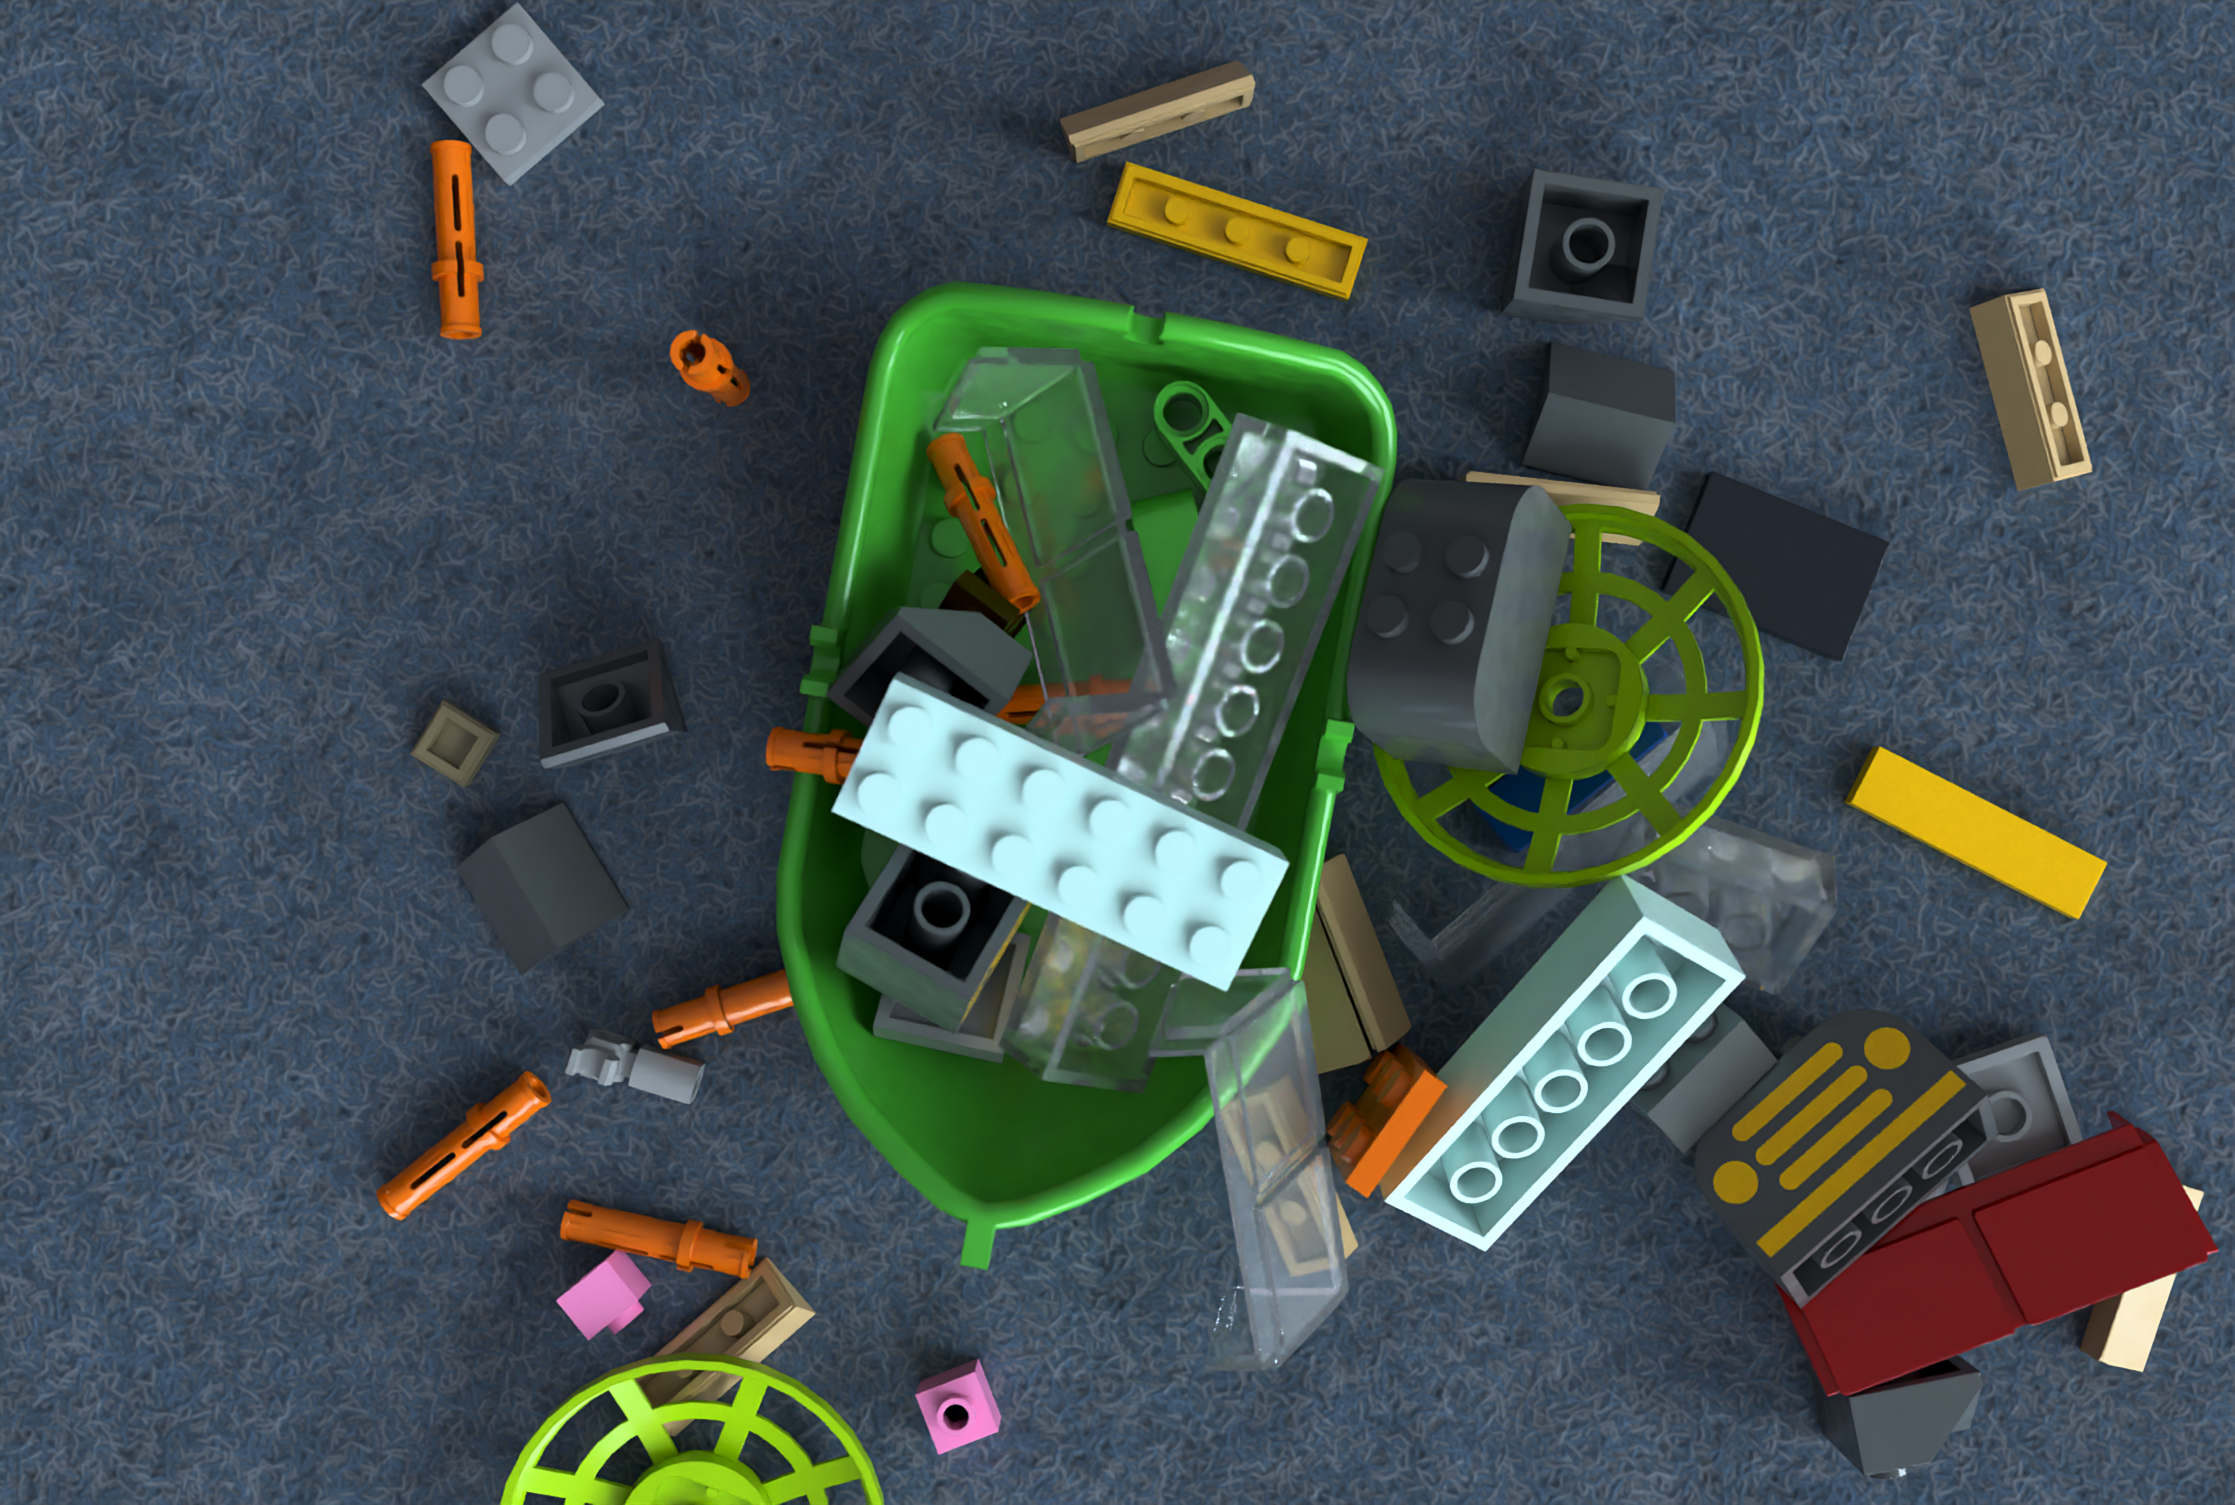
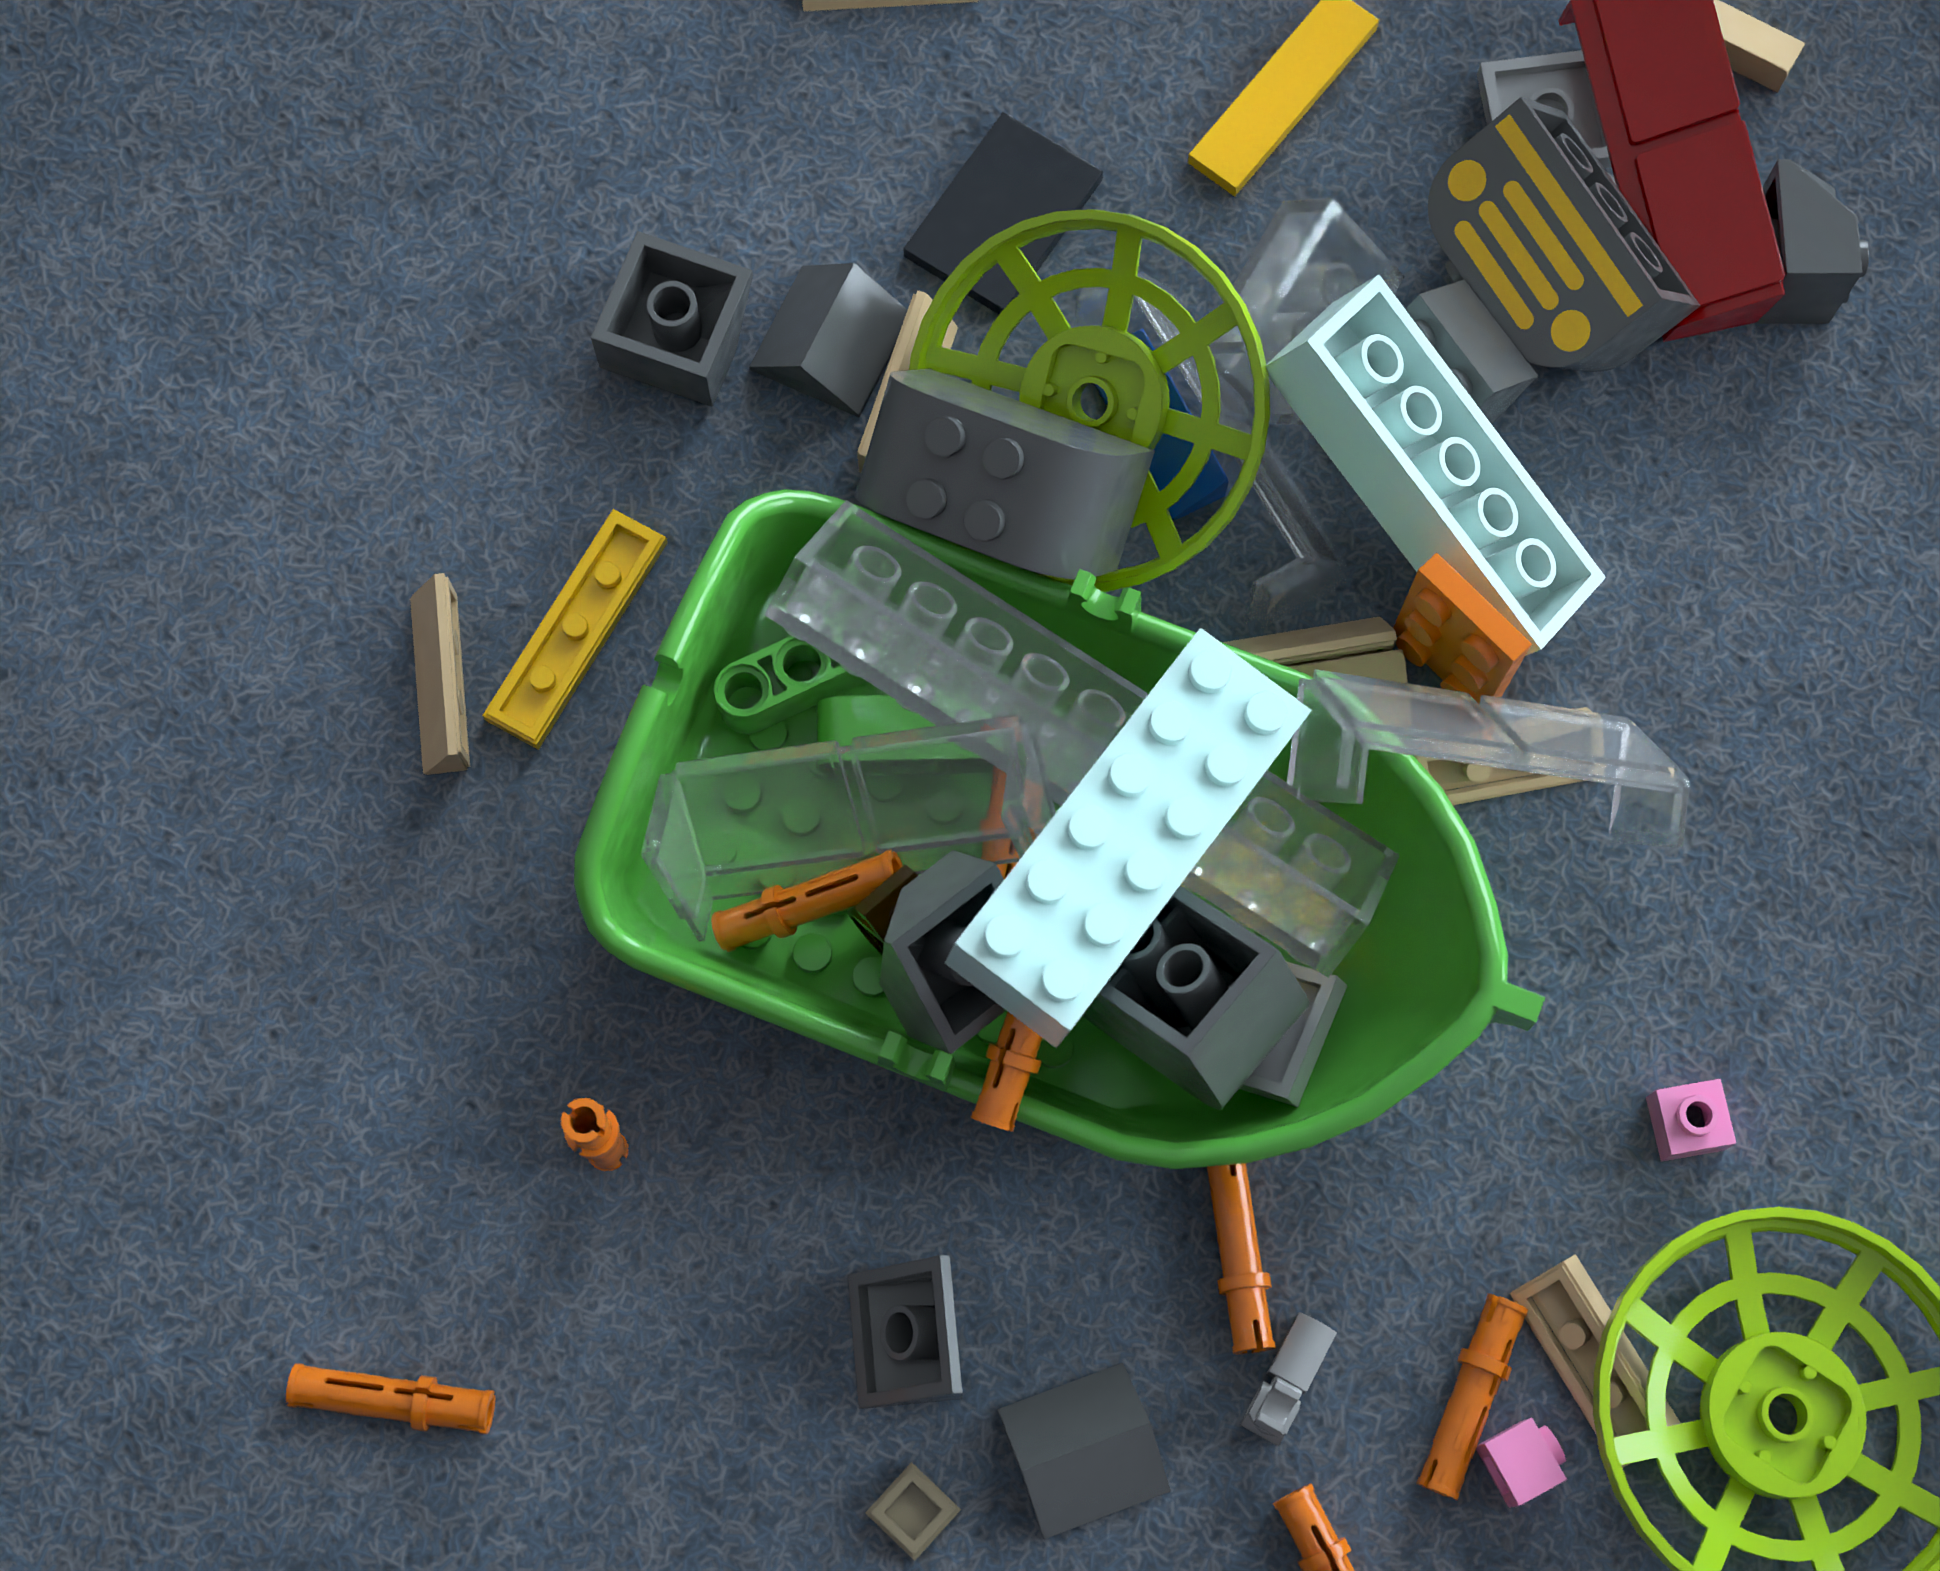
camera: 75 degrees left, 15 degrees down
light grey plate [422,2,605,186] -> none

